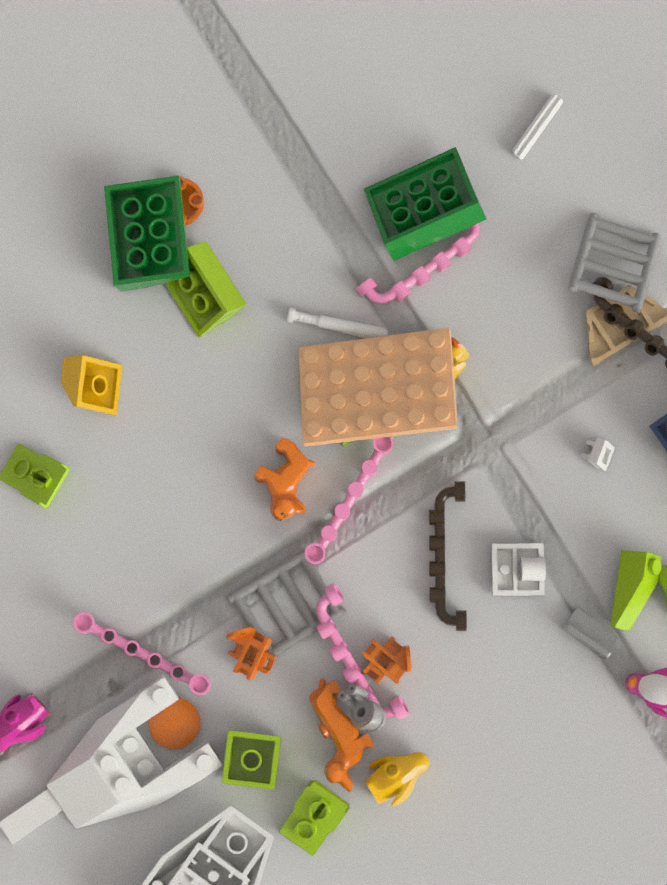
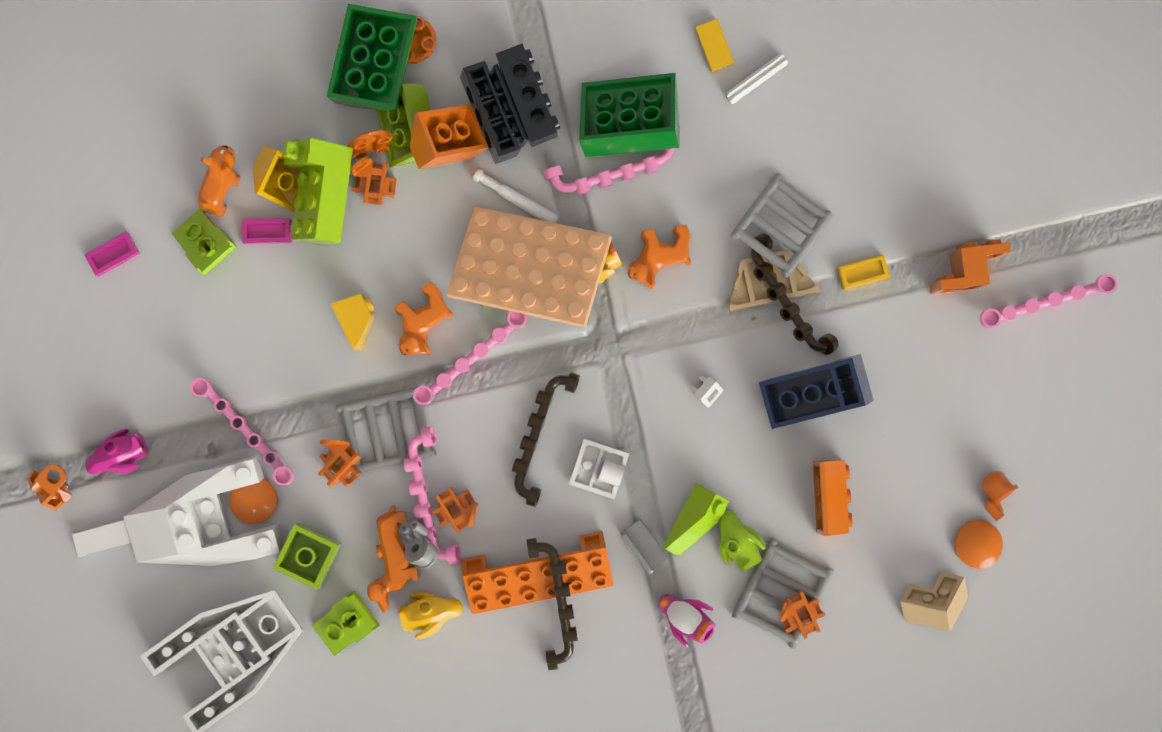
camera: 25 degrees right, 5 degrees up
none -> orange animal [197,145,241,217]
none -> dark pink tile [242,218,292,244]
none -> lime hinge [282,137,353,245]
none -> yellow slope [331,294,375,351]
none -> orange dish [347,130,393,159]
none -> orange piece [350,156,397,205]
none -> orange slope [410,104,488,169]
none -> black brick [460,61,528,164]
none -> orange bracket [461,531,613,614]
none -> black brick [496,43,560,147]
none -> dark brown bar [526,538,578,671]
none -> orange animal [627,225,691,289]
none -> yellow tile [695,18,734,73]

